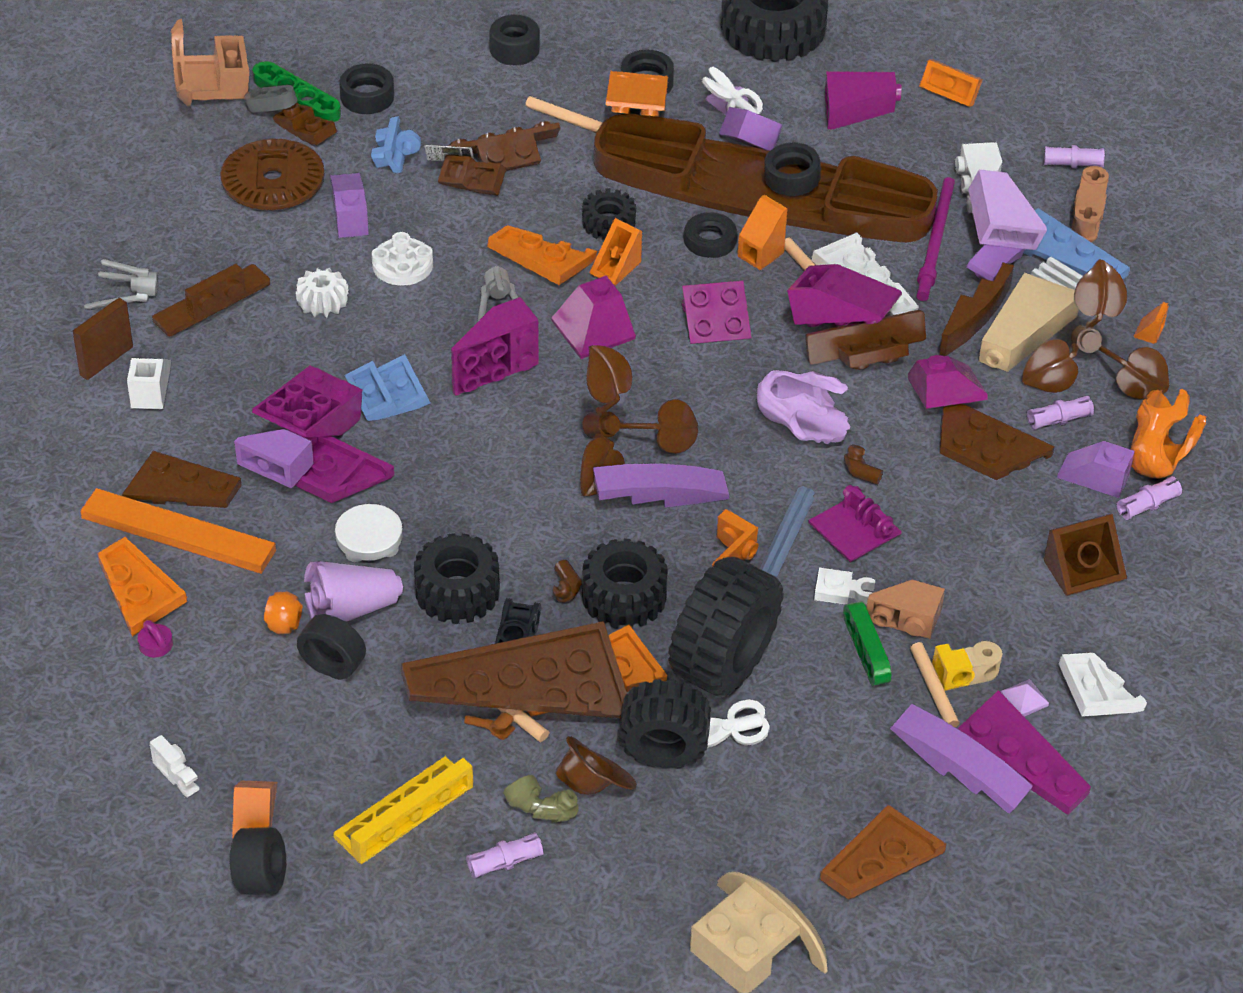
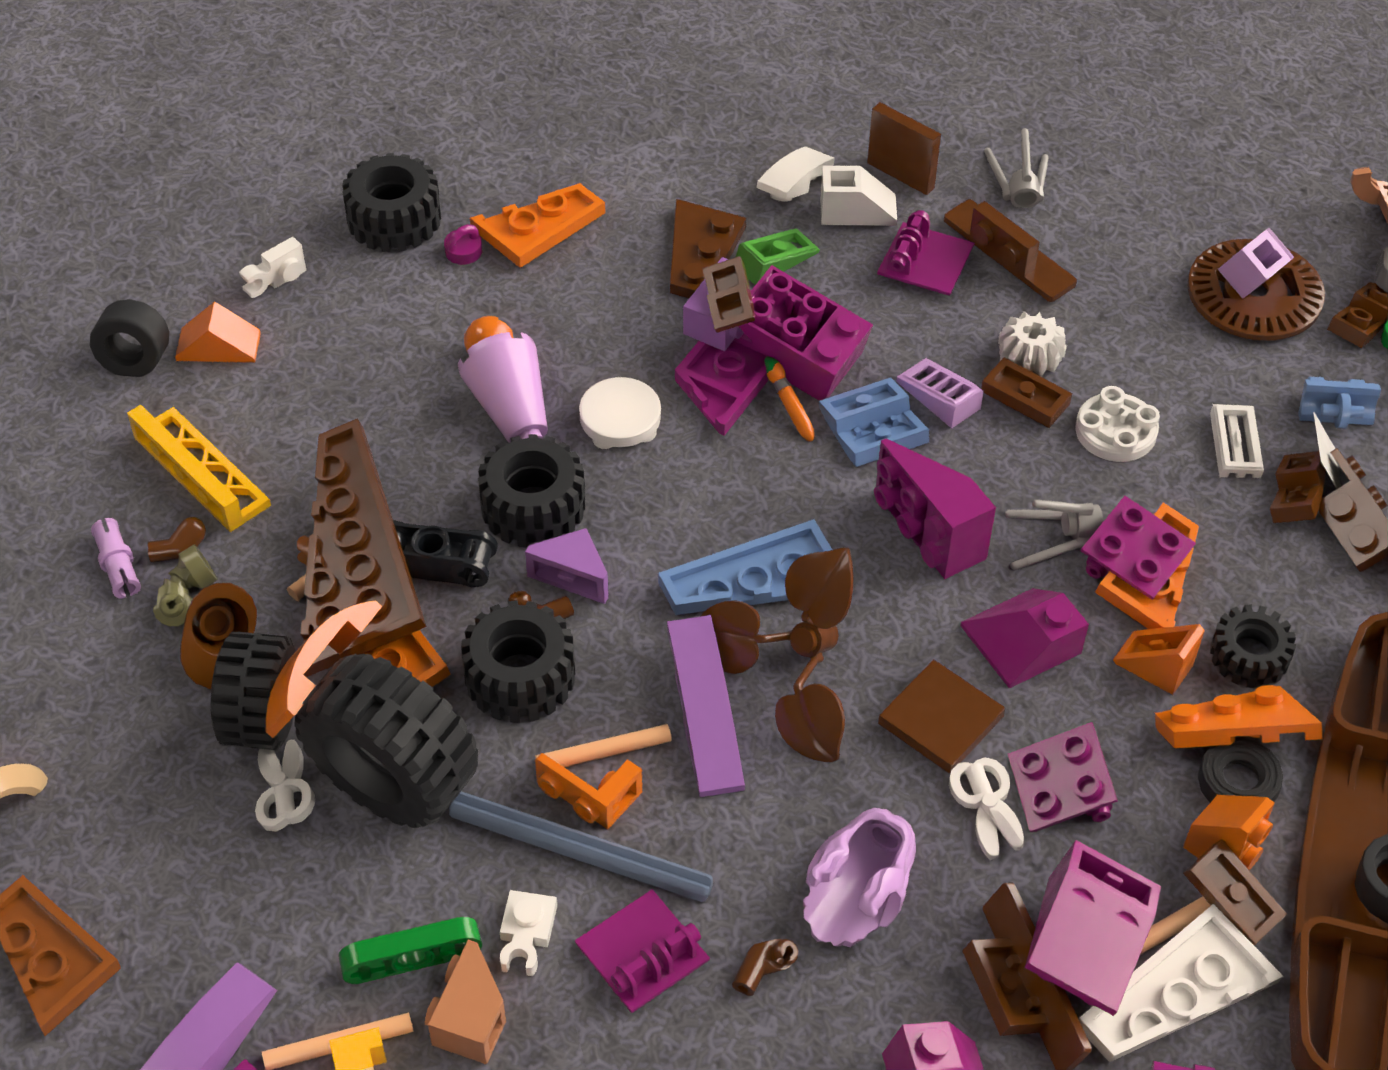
camera: 90 degrees right, 5 degrees up
orange tile [80,488,276,574] -> none
black tyre [296,614,366,680] -> none
medium lavender slope [330,173,369,238] -> none
none -> reddish brown arm [148,517,206,562]
none -> slope [266,600,382,738]
none -> black tyre [342,153,441,252]
none -> medium lavender slope [525,528,608,604]
none -> light nougat bar [535,724,672,767]
none -> medium blue wing [658,519,832,615]
none -> reddish brown slope [702,256,755,333]
none -> bright green slope [736,228,820,285]
none -> white slope [757,146,835,202]
none -> orange piece [764,356,815,441]
none -> magenta hinge [877,210,975,296]
none -> reddish brown tile [878,659,1006,774]
none -> lavender slope [896,358,983,428]
none -> white piece [949,757,1024,860]
none -> reddish brown plate [981,357,1073,428]
none -> magenta hinge [1080,496,1196,600]
none -> orange wing [1155,685,1322,748]
none -> plate [1183,840,1287,945]
none -> white tile [1210,404,1264,478]
none -> lavender slope [1218,228,1294,299]

